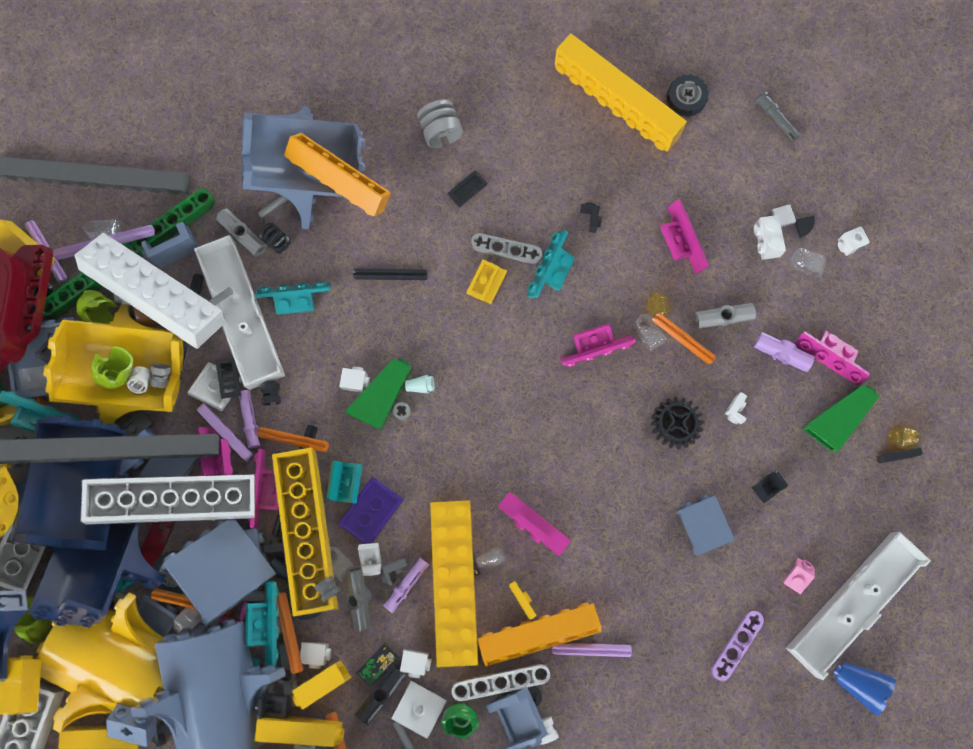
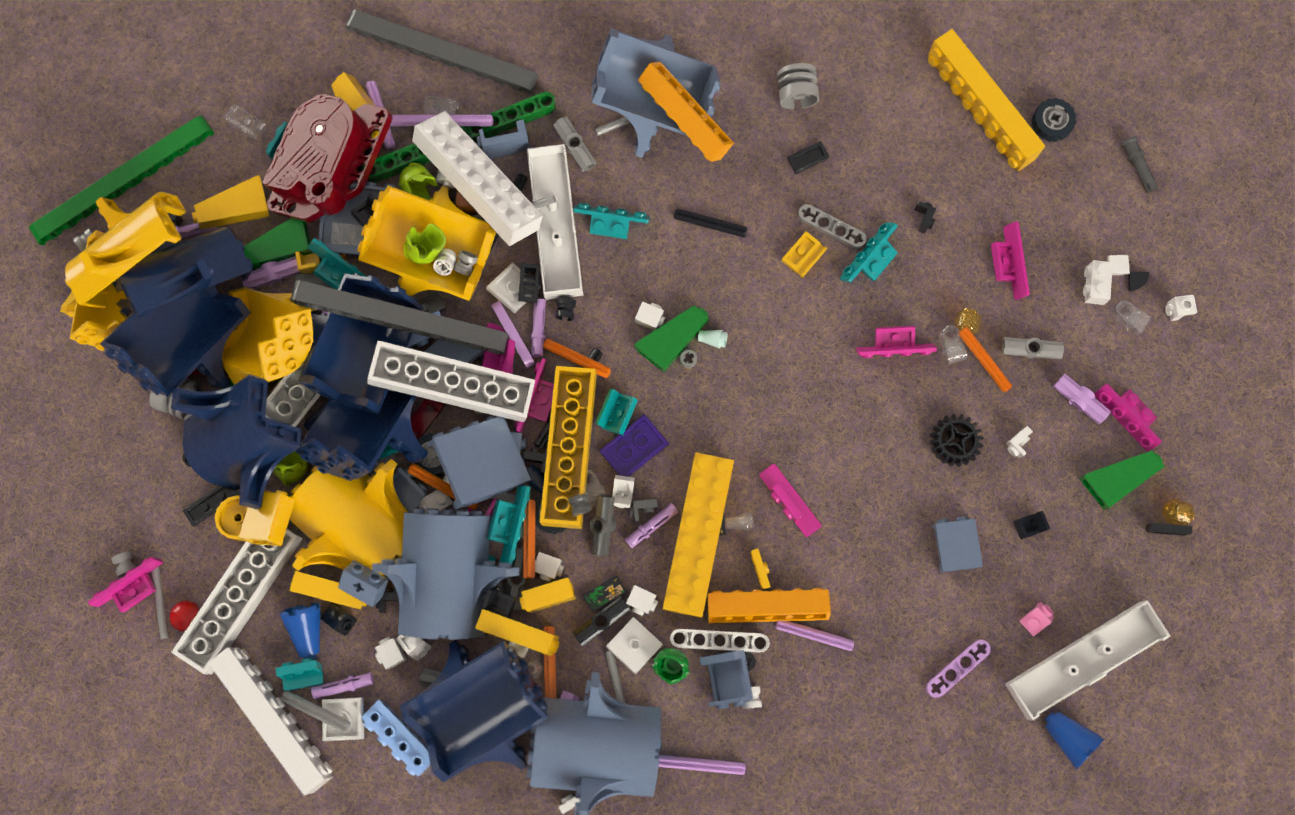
camera: 15 degrees right, 0 degrees up
black gear [259,222,291,254] -> none

